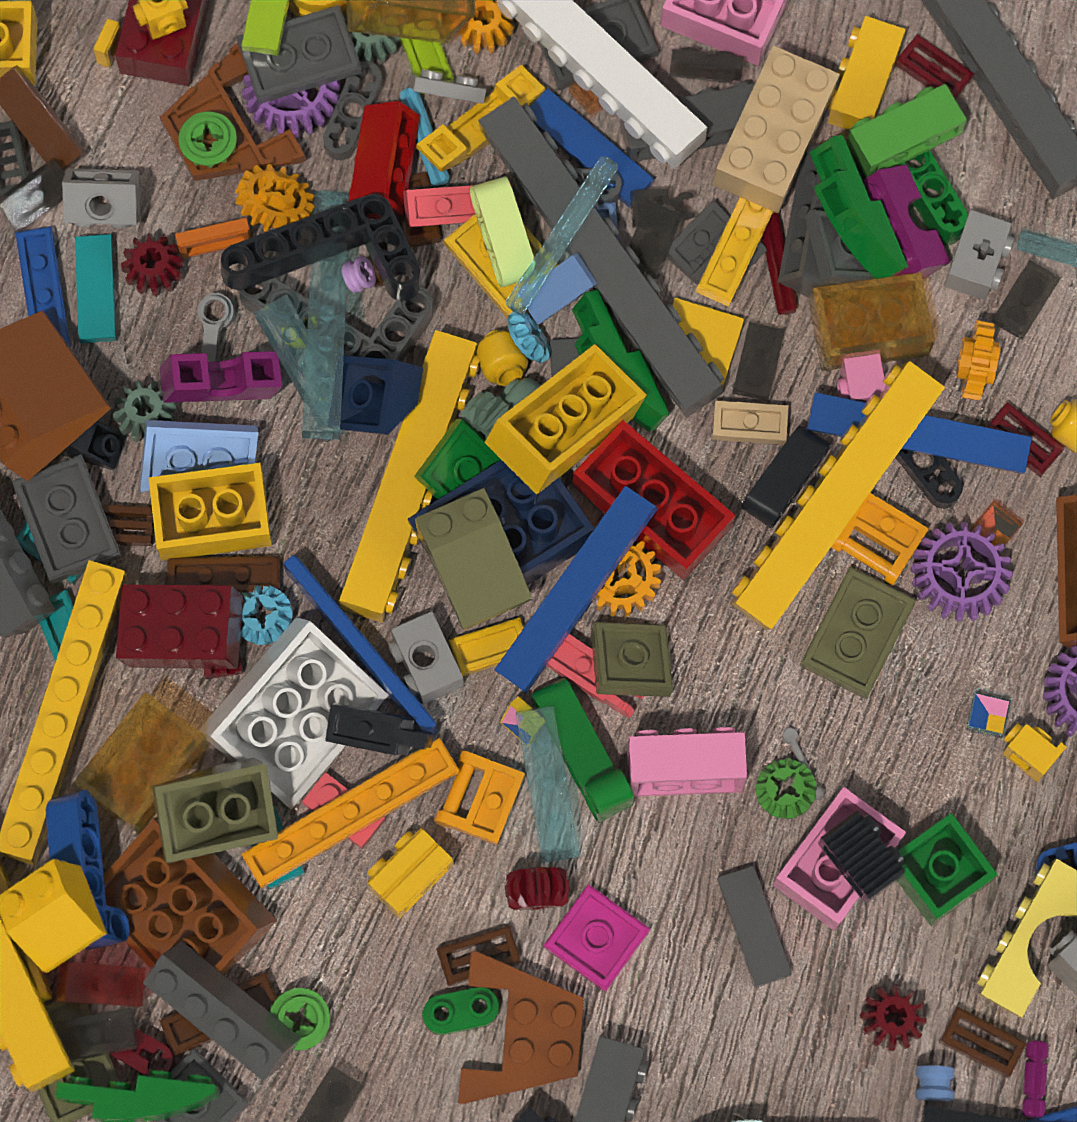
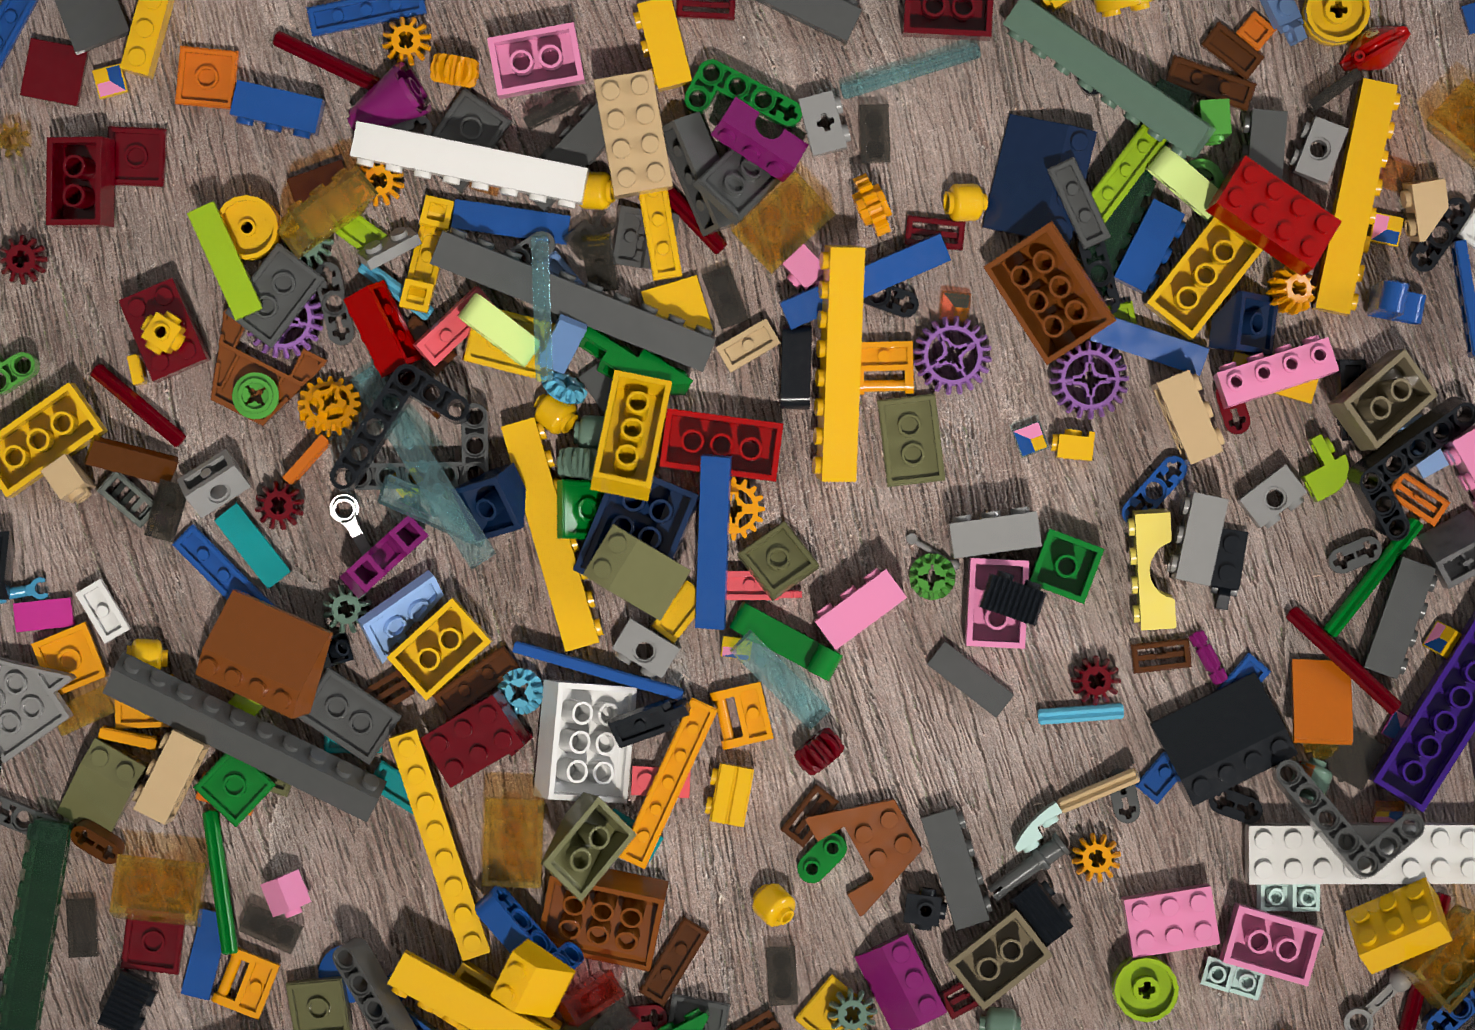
camera: 30 degrees left, 15 degrees up
dark grey brick [143,941,301,1081] -> none
bright green gear [270,987,330,1050] -> none
lavender bush [342,256,376,293] -> none
dark pink tile [543,884,650,993] -> none
green slope [810,135,908,282] -> none
bright green brick [847,84,967,178] -> none
medium blue wheel [915,1066,955,1101] -> none
none -> dark red axle [90,364,186,447]
none -> yellow head [580,171,616,210]
none -> yellow head [752,883,796,927]
none -> light grey brick [947,506,1042,559]
none -> medium azure axle [1037,703,1124,725]

